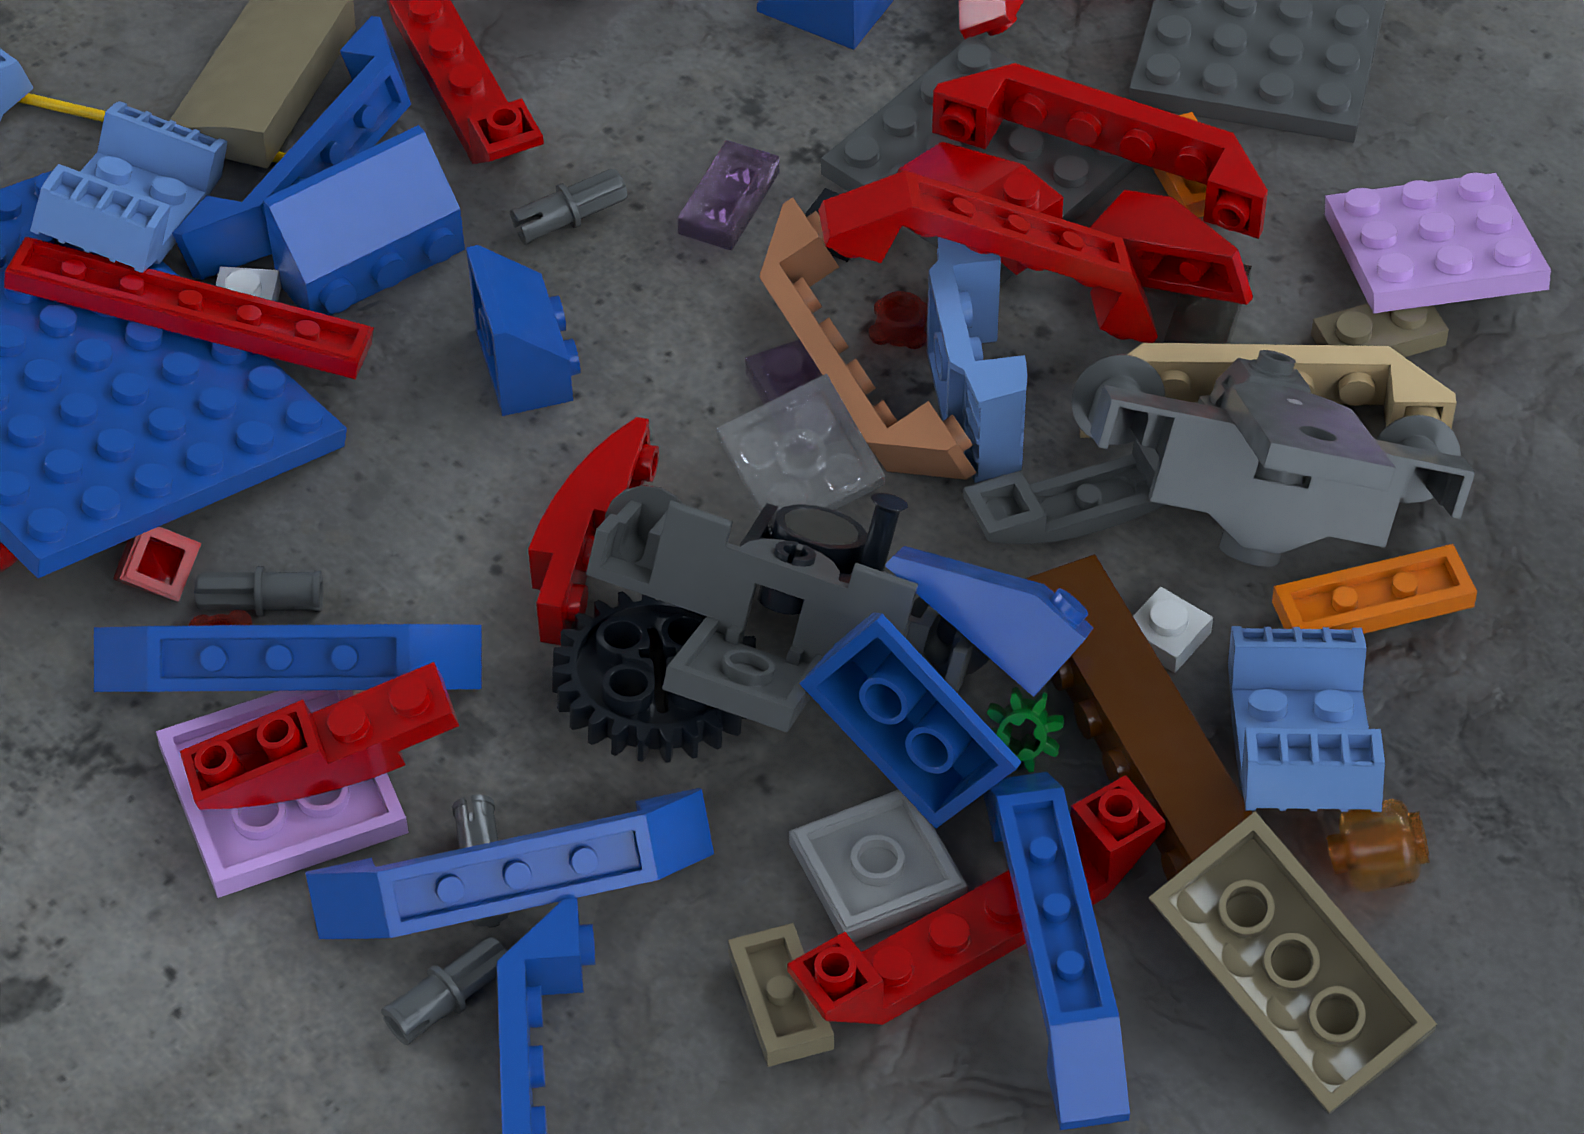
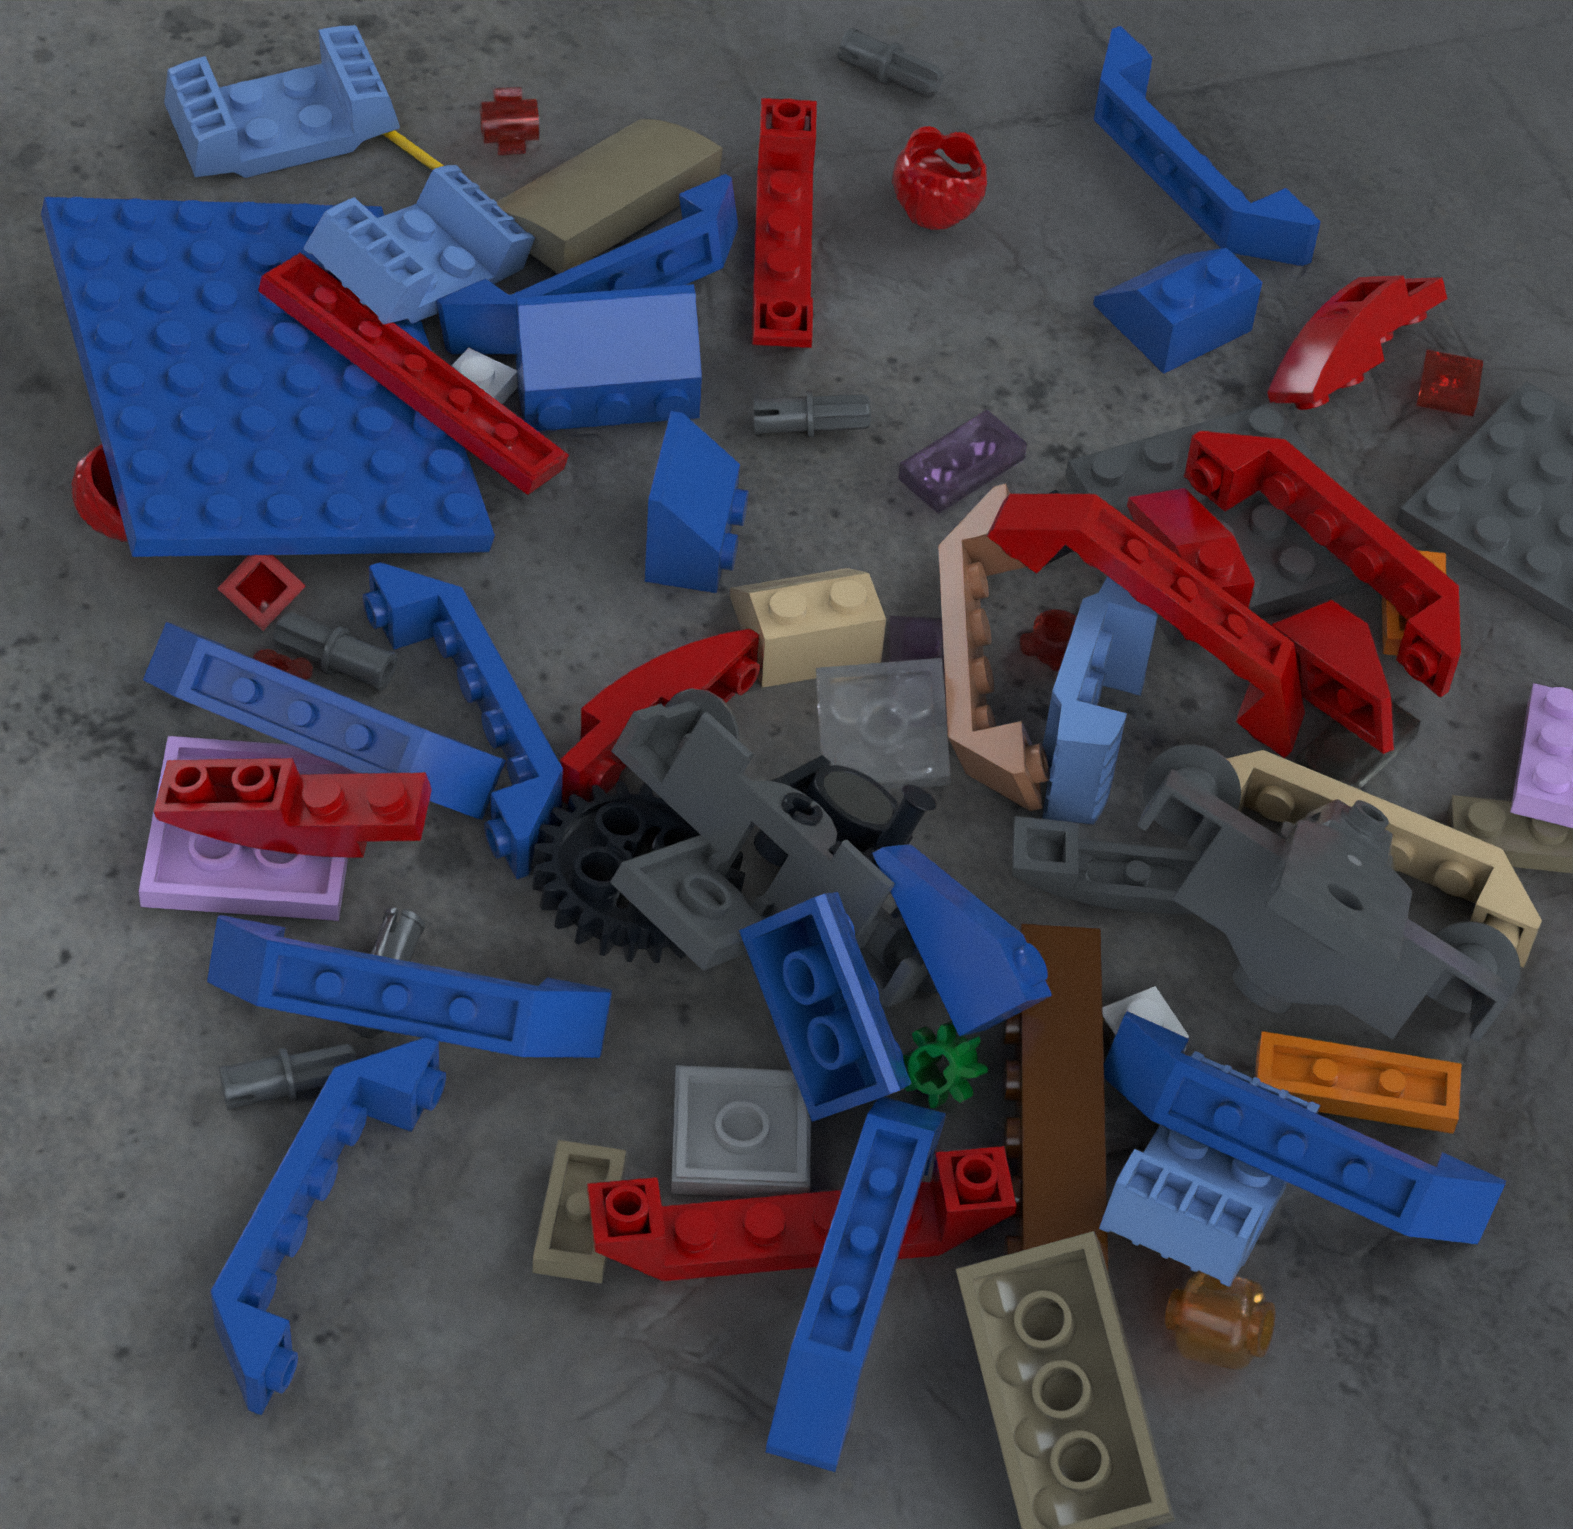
camera: 20 degrees right, 0 degrees up
none -> blue slope [363,562,563,879]
none -> clear red gear [480,87,539,155]
none -> tan slope [730,568,886,688]
none -> blue slope [1104,1011,1506,1244]

